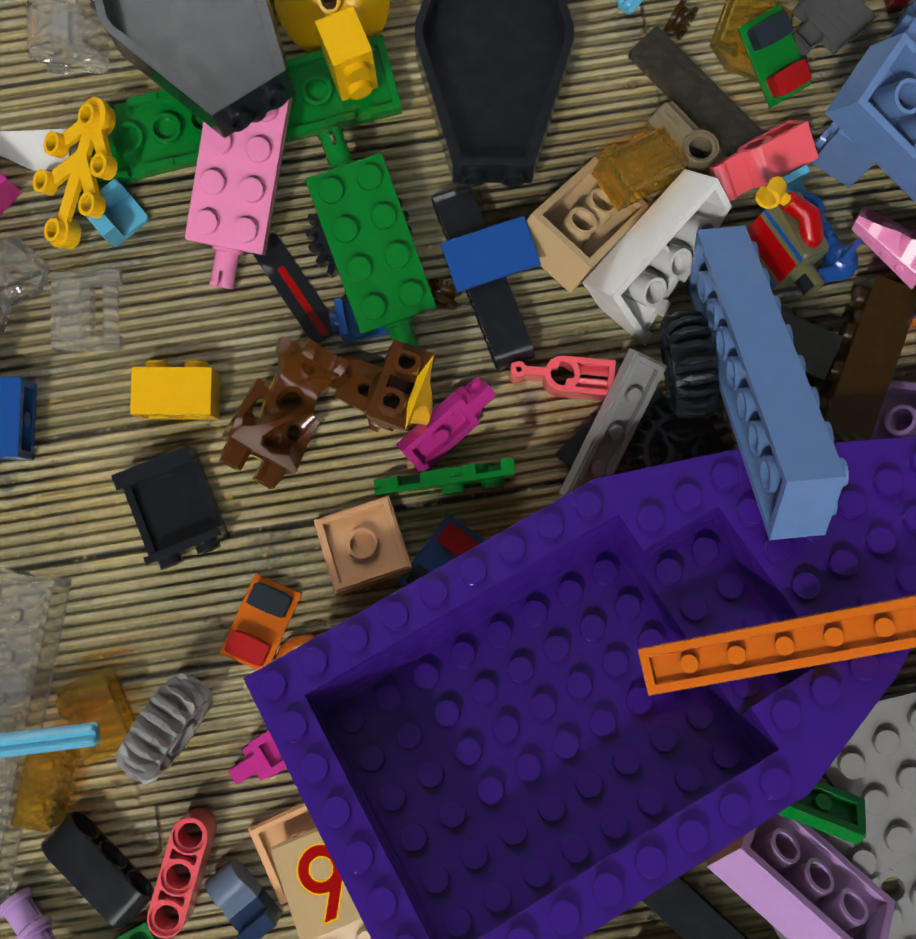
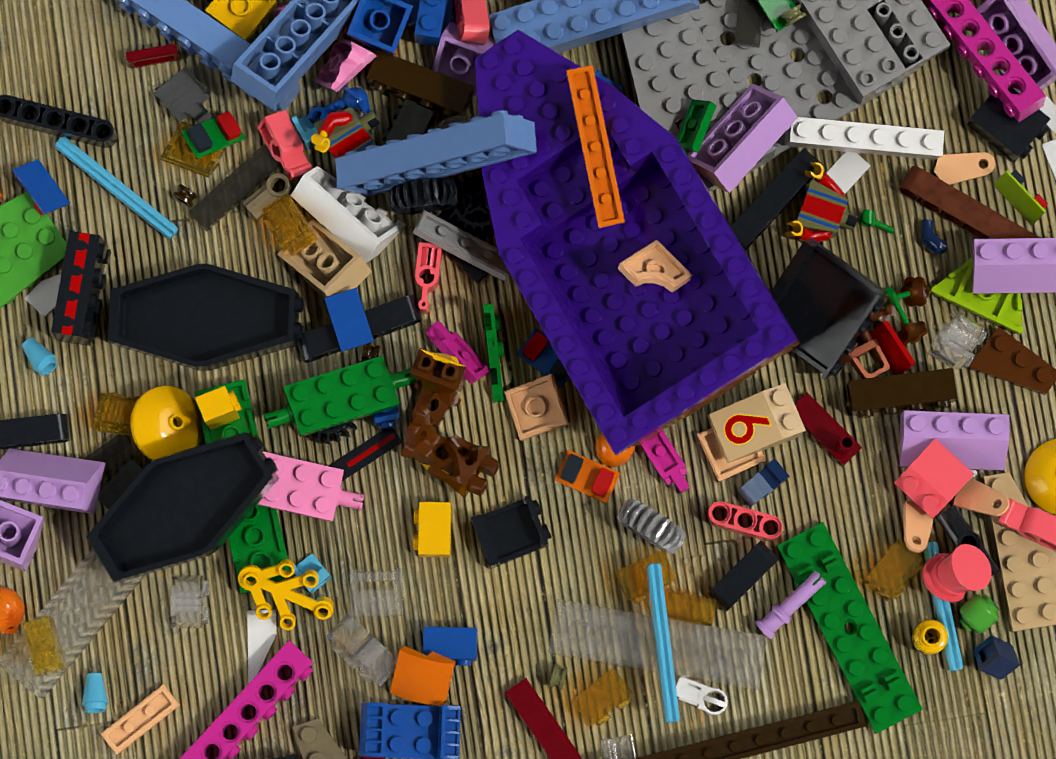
camera: 85 degrees left, 5 degrees down
none -> light nougat tile [618,239,693,292]

